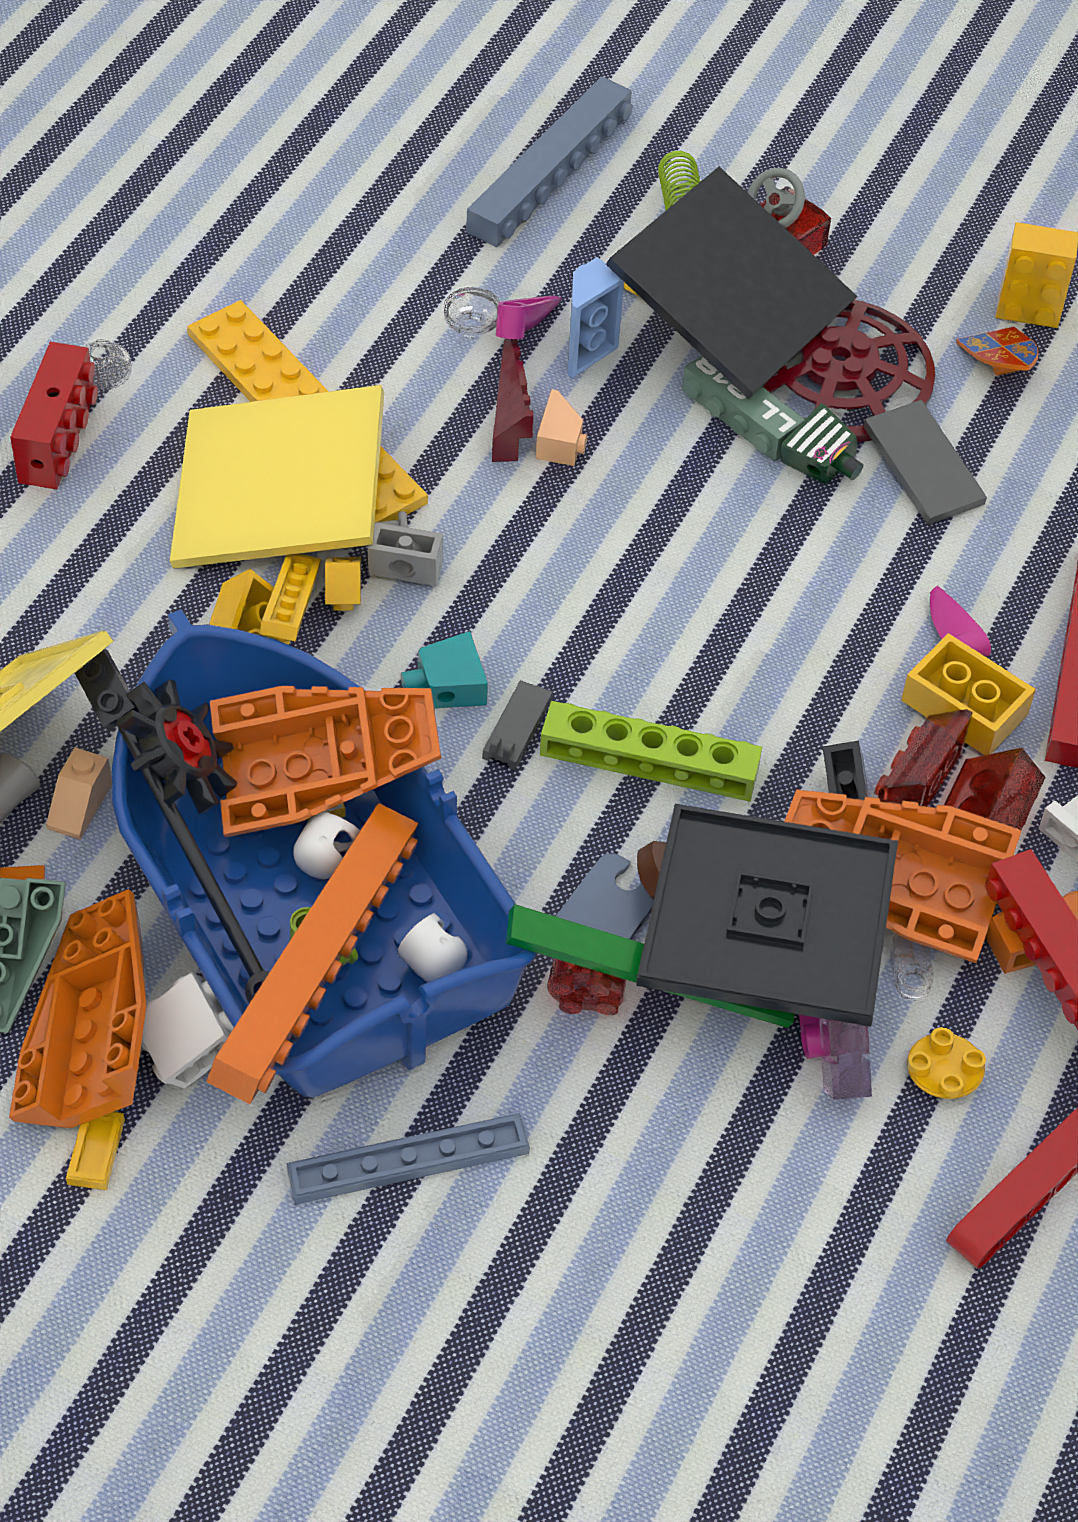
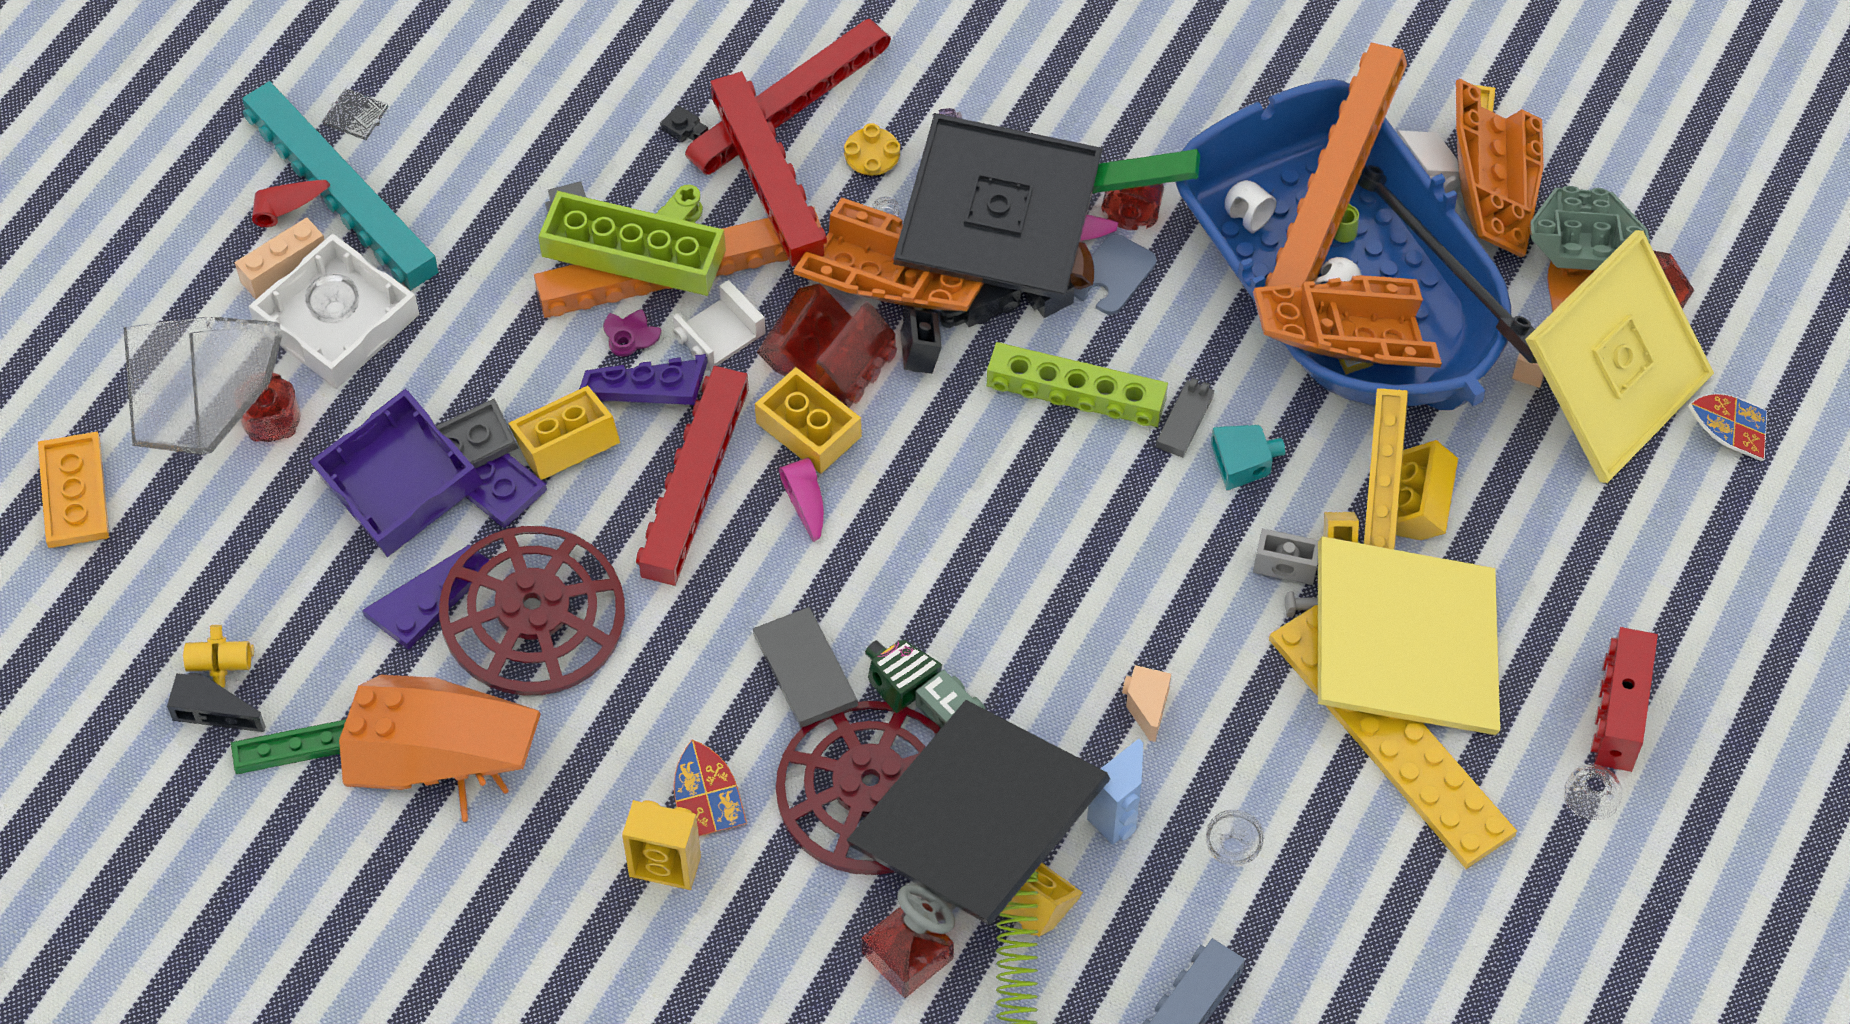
camera: 175 degrees left, 5 degrees up
black gear [117,679,238,814] -> none
sand blue tile [286,1113,530,1205] -> none
dark red wedge [492,339,534,462] -> none
dark pink piece [496,296,562,339] -> none

